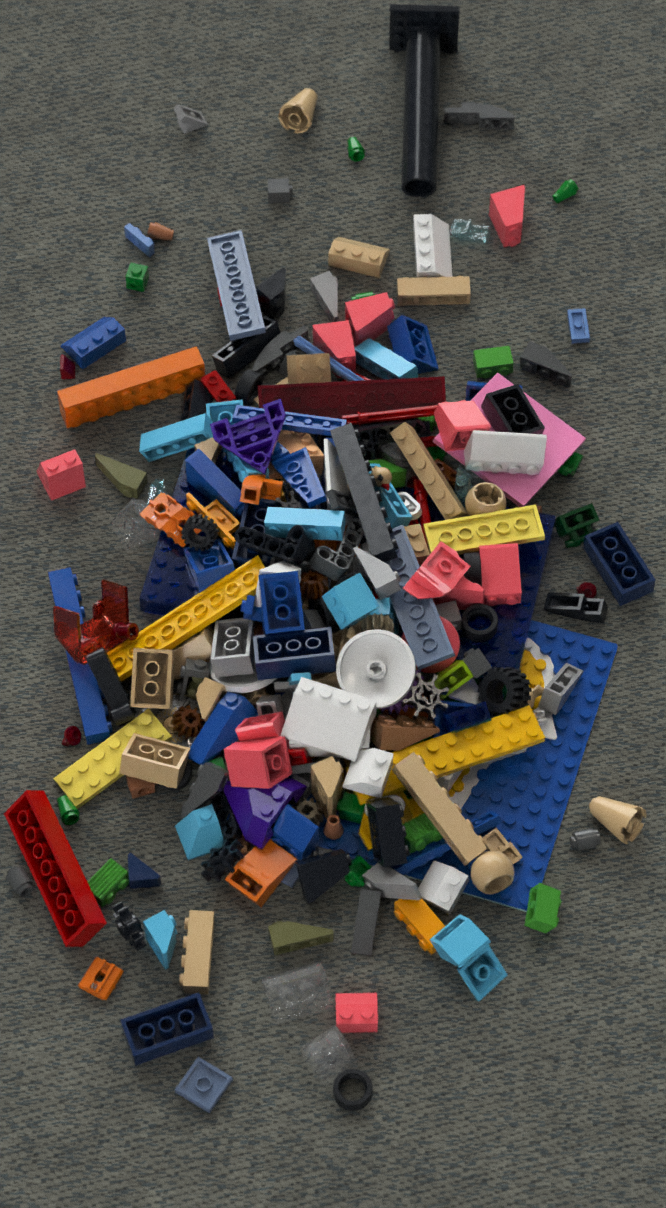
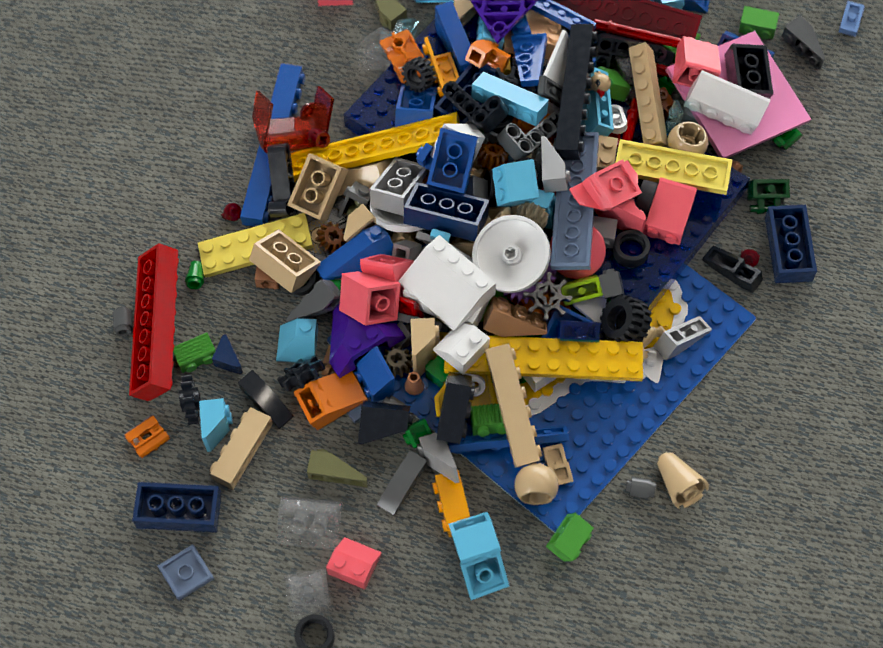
camera: 25 degrees right, 5 degrees up
black beam [211,792,242,842] -> none
white slope [418,861,469,915] -> none
none -> black slope [238,370,294,429]

